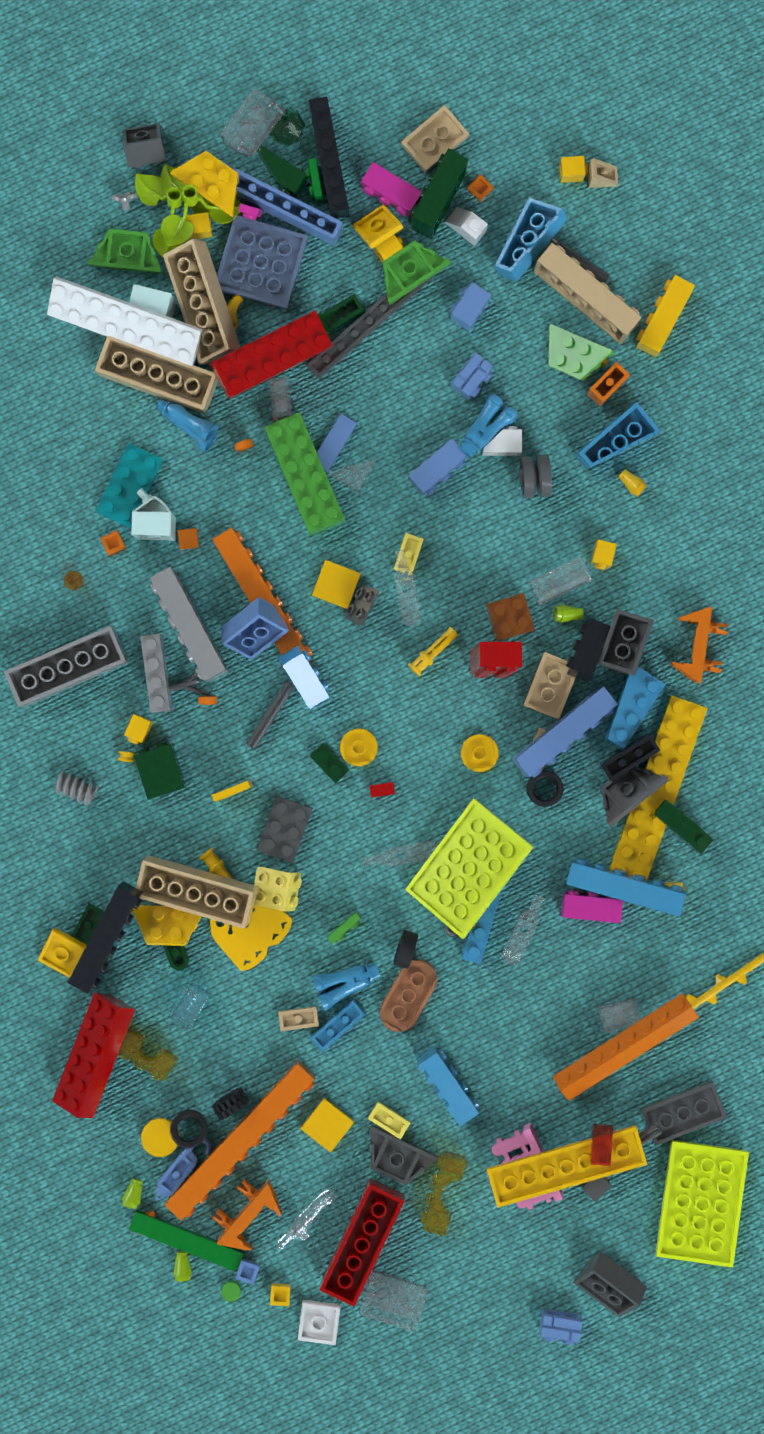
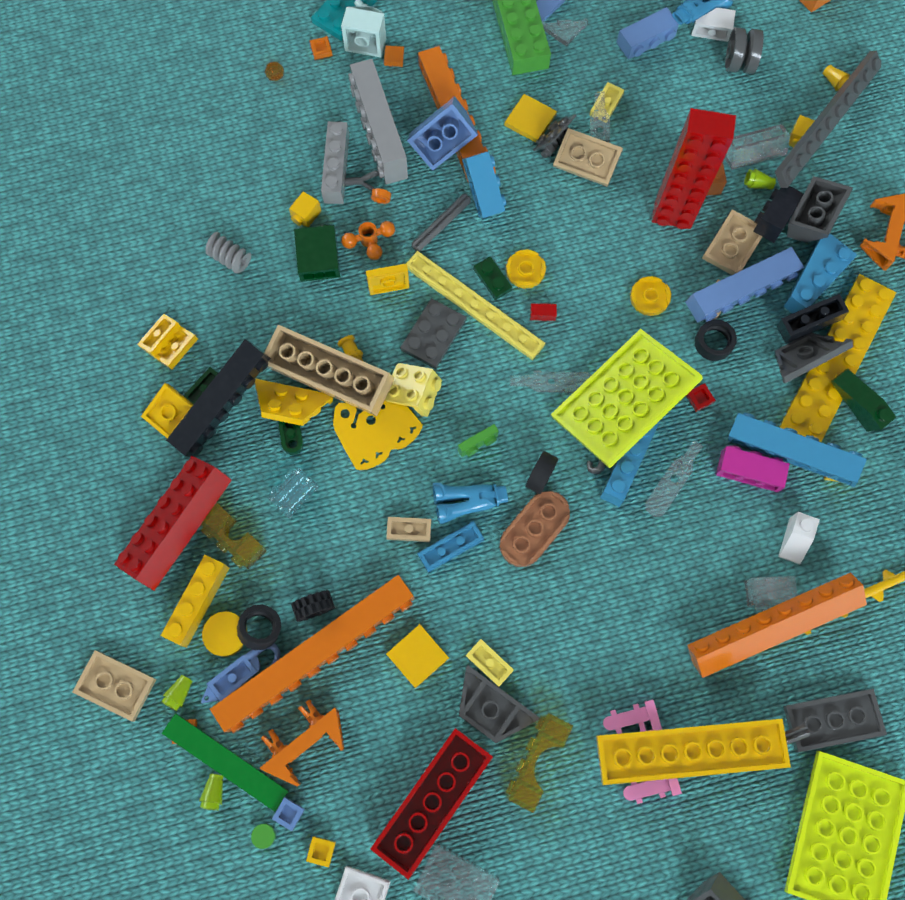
camera: 10 degrees right, 15 degrees down
light grey brick [4,626,129,708] -> none
yellow bush [117,751,136,762] -> none
clear piece [277,1189,337,1249] -> none
yellow pin [408,627,459,677] -> none
dark azure wedge [416,1045,480,1126] -> none
dark azure wedge [574,402,661,469] -> none
dark grey brick [580,1176,612,1202] -> none
clear red tile [590,1124,613,1166] -> none
none -> tan plate [72,650,157,722]
none -> yellow slope [137,314,198,370]
none -> yellow brick [160,555,230,648]
none -> orange piece [341,221,395,260]
none -> light yellow tile [407,251,545,361]
none -> tan plate [553,128,623,187]
none -> red plate [686,383,716,412]
none -> dark grey plate [775,50,881,188]
none -> white slope [778,512,820,564]

